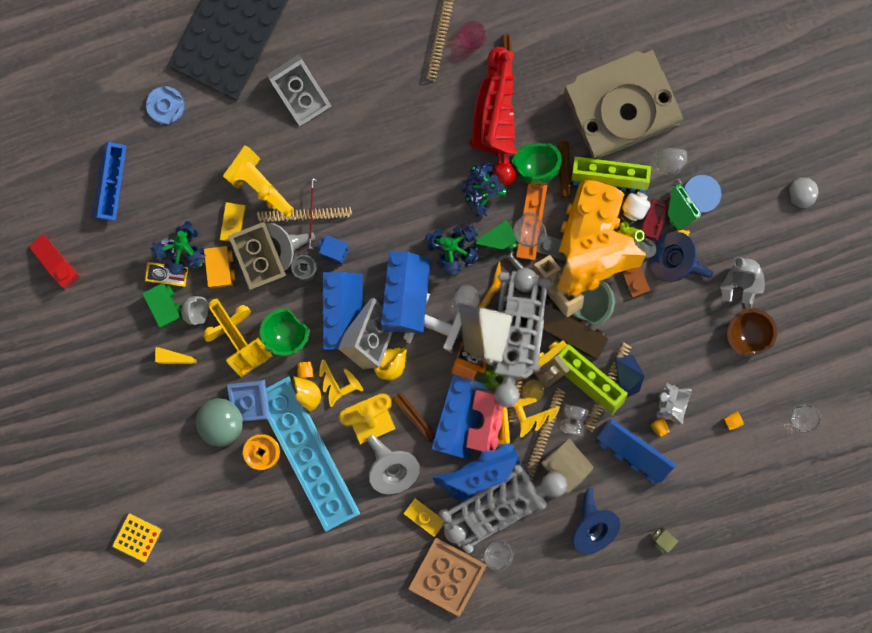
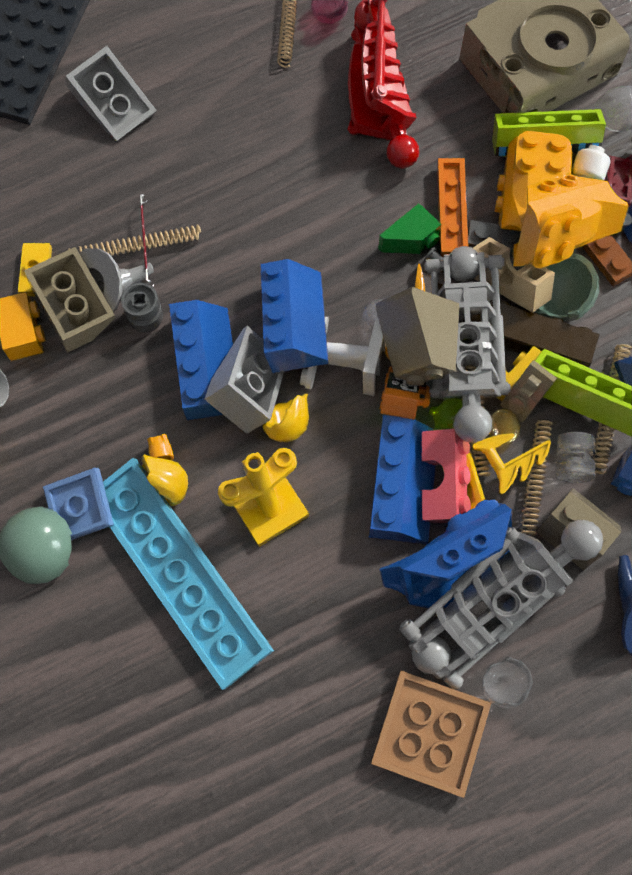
camera: 10 degrees left, 15 degrees down
yellow piece [203,299,273,378] -> none
yellow piece [223,145,294,218] -> none
light orange wheel [243,434,281,470] -> none
green cylinder [260,308,310,357] -> none
blue brick [317,235,350,265] -> none
yellow piece [319,359,364,407] -> none
light grey piece [367,435,419,494] -> none
reddish brown axle [394,392,435,441] -> none
yellow plate [404,498,444,537] -> none
dark blue plant [425,223,478,276] -> none
dark blue plant [461,162,506,217] -> none
green cylinder [512,143,561,185] -> none
clear helmet [513,212,547,247] -> none
reddish brown axle [558,141,571,198] -> none

